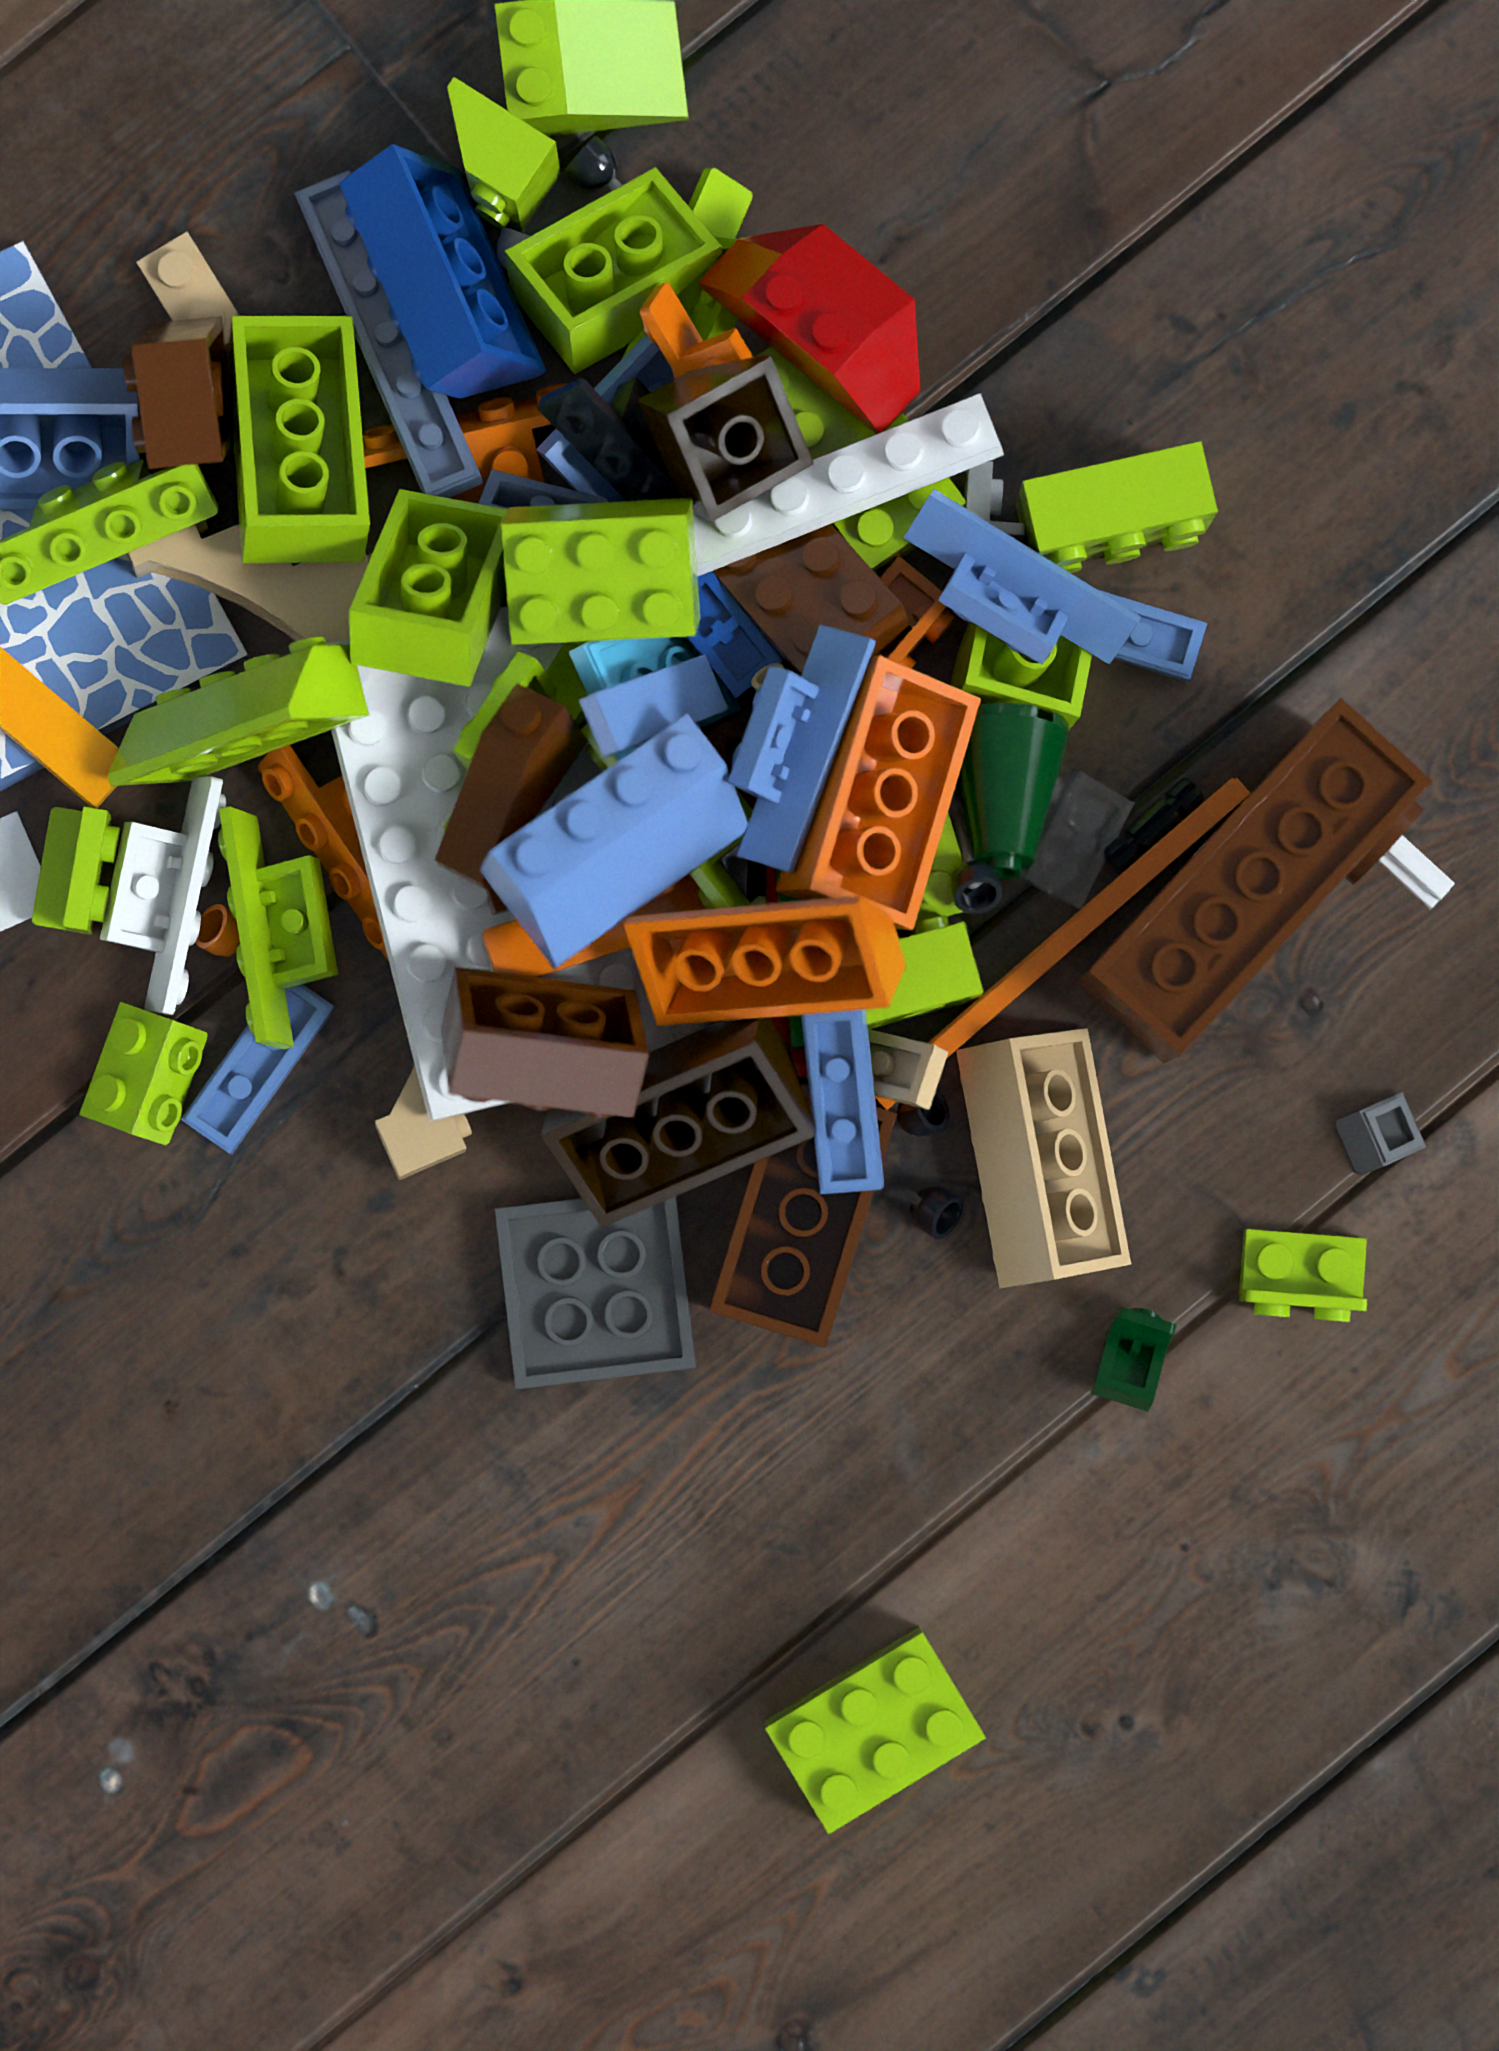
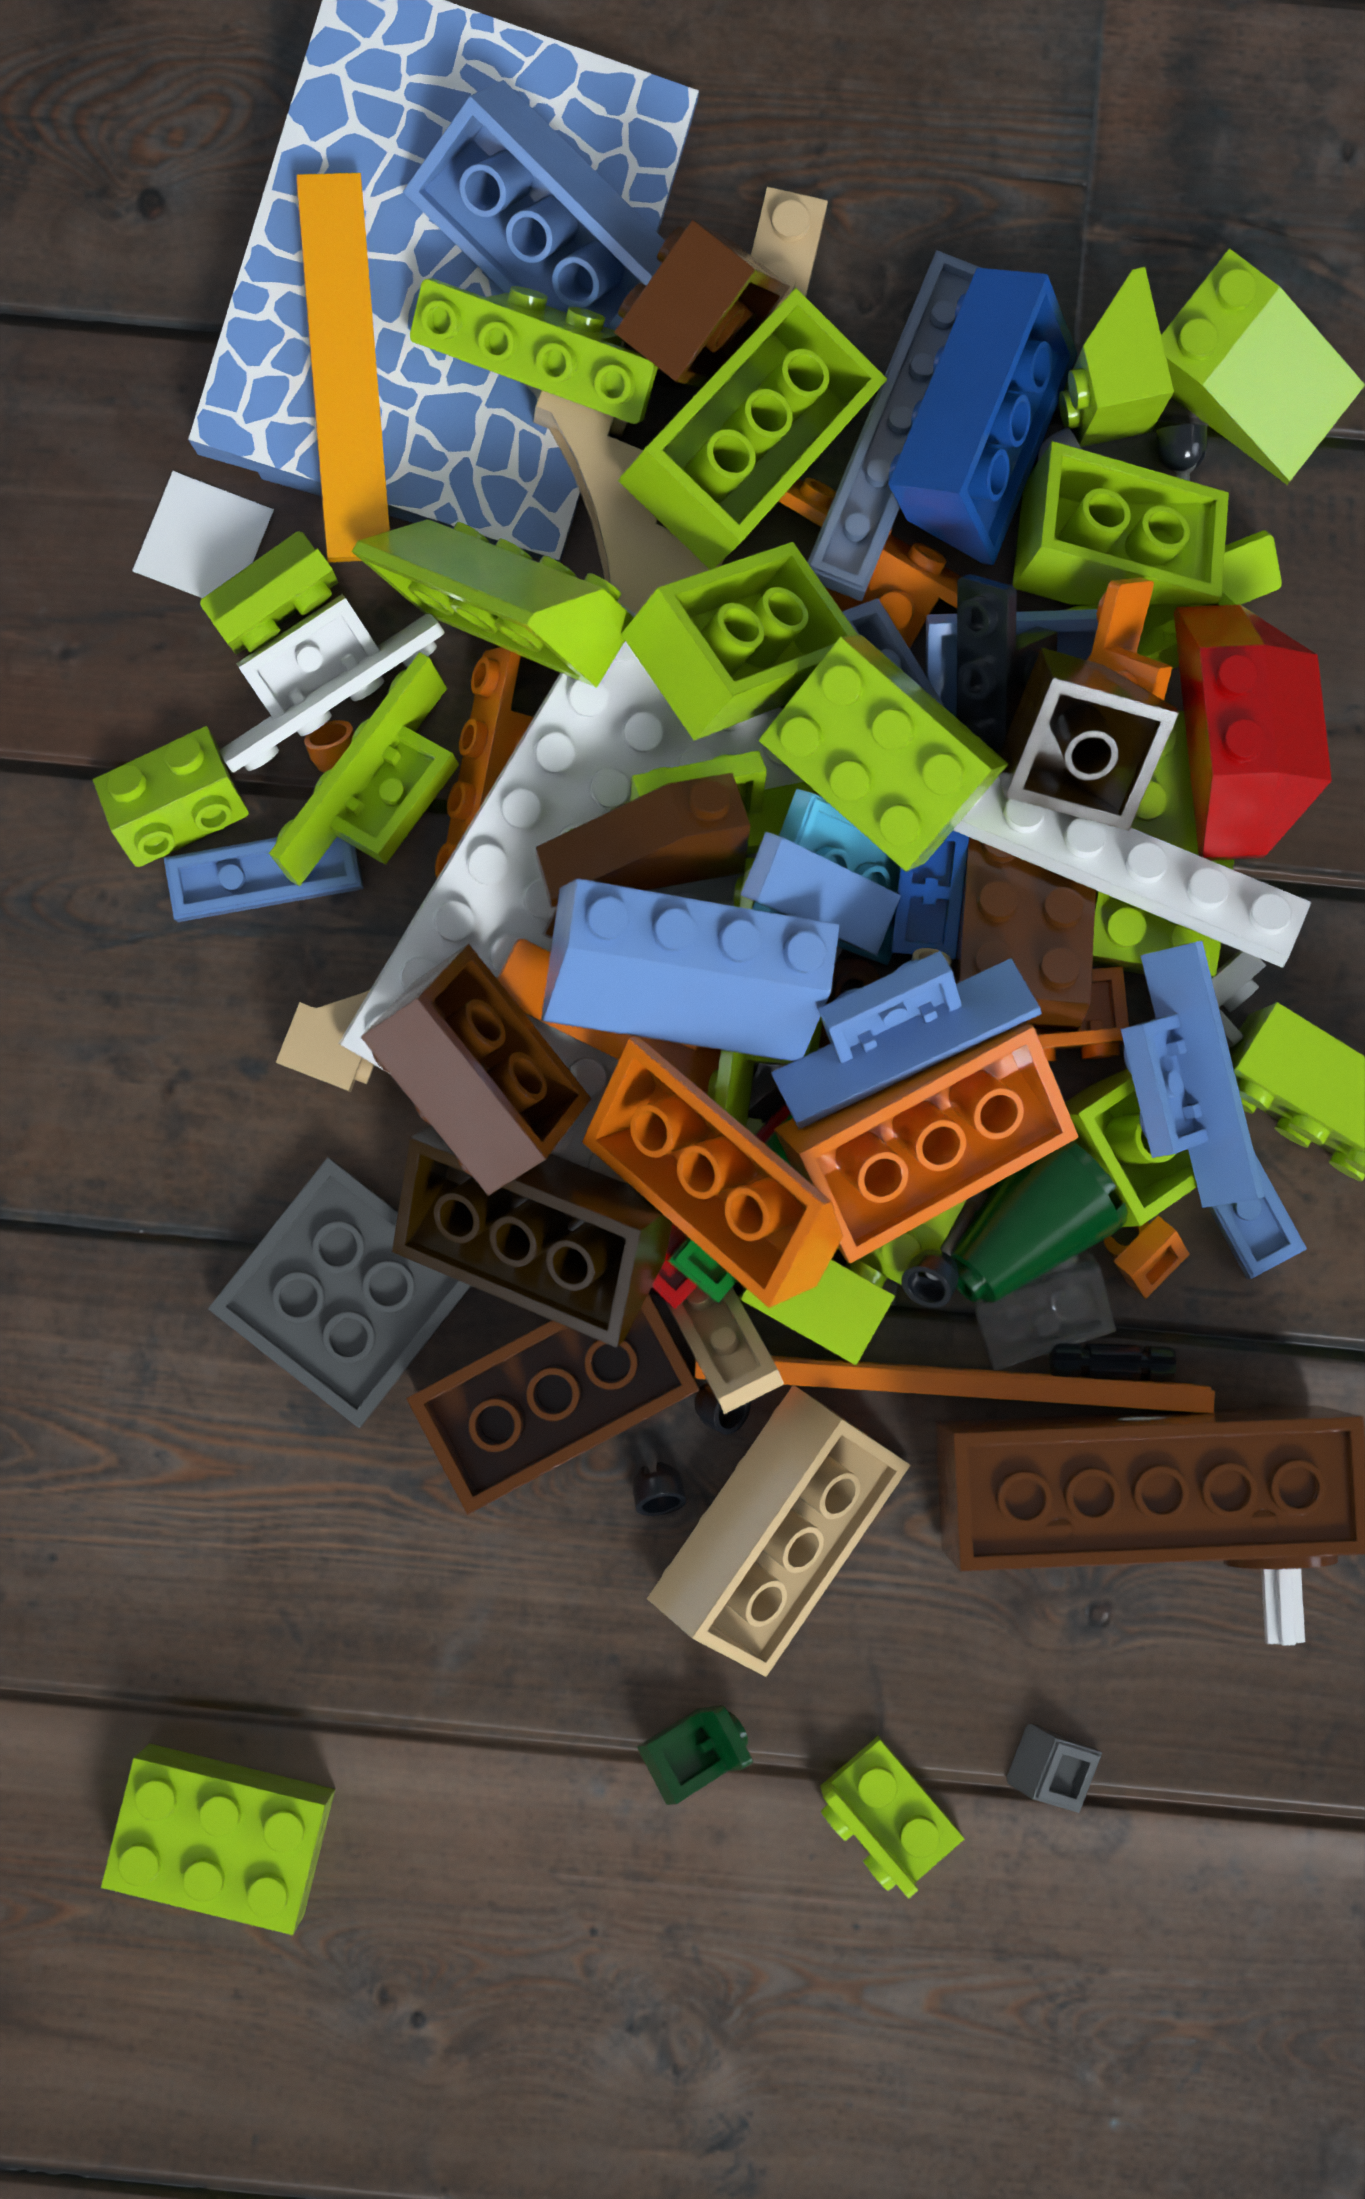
camera: 45 degrees right, 0 degrees up
medium blue tile [801,1009,884,1194] -> none
none -> orange tile [1104,1216,1190,1299]

